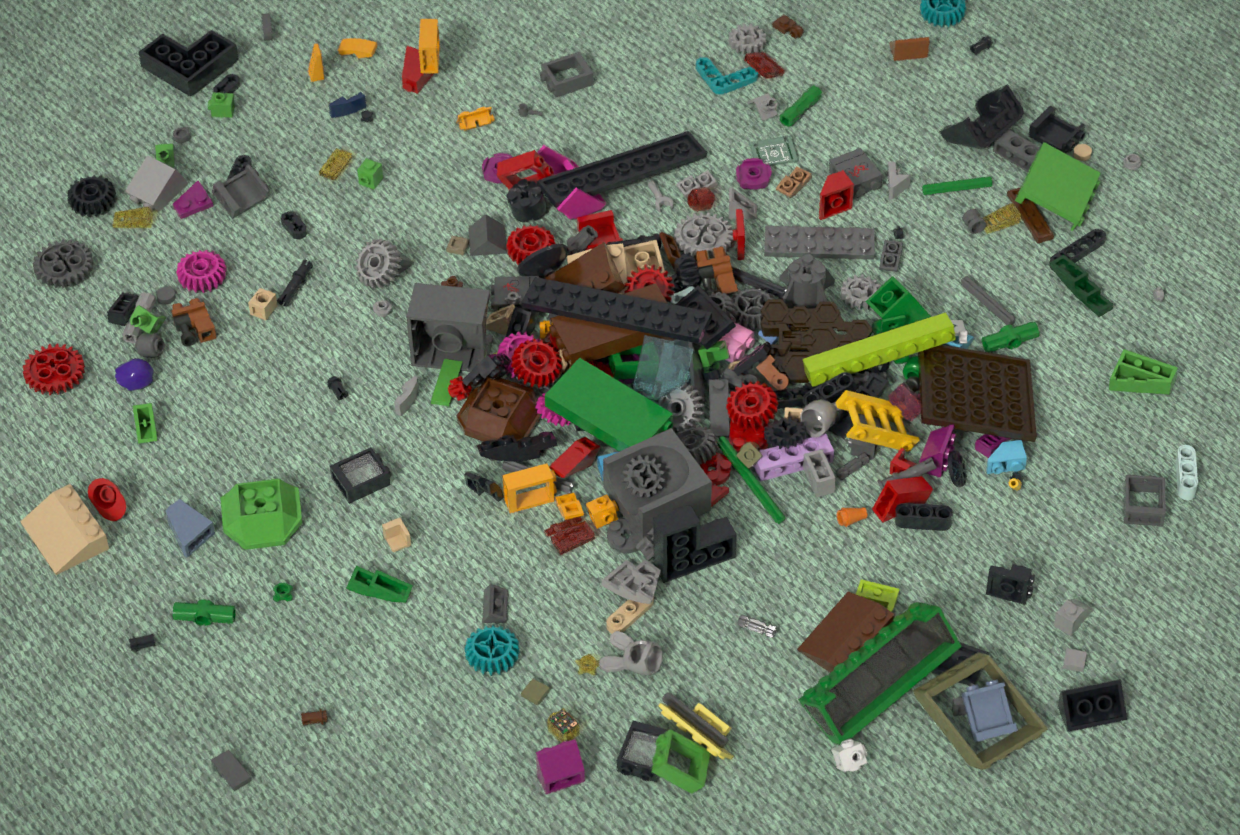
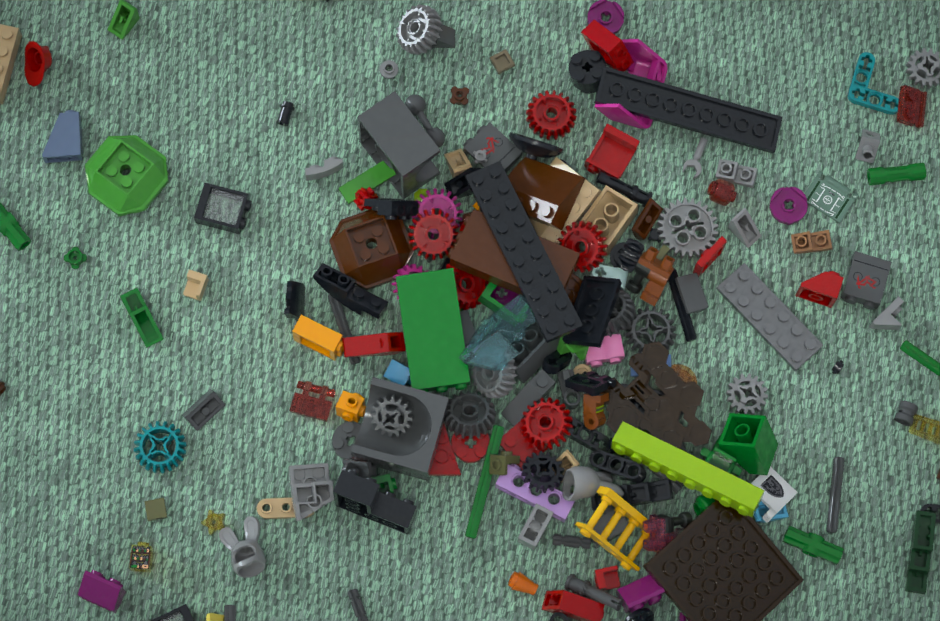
camera: 40 degrees right, 25 degrees up
dark grey slope [469,214,507,256] -> none
light orange slope [555,493,584,520] -> none
dark grey piece [567,225,598,256] -> none
dark grey brick [780,254,835,309] -> none
dark grey slope [879,240,903,272] -> none
none -> dark grey slope [675,273,709,314]

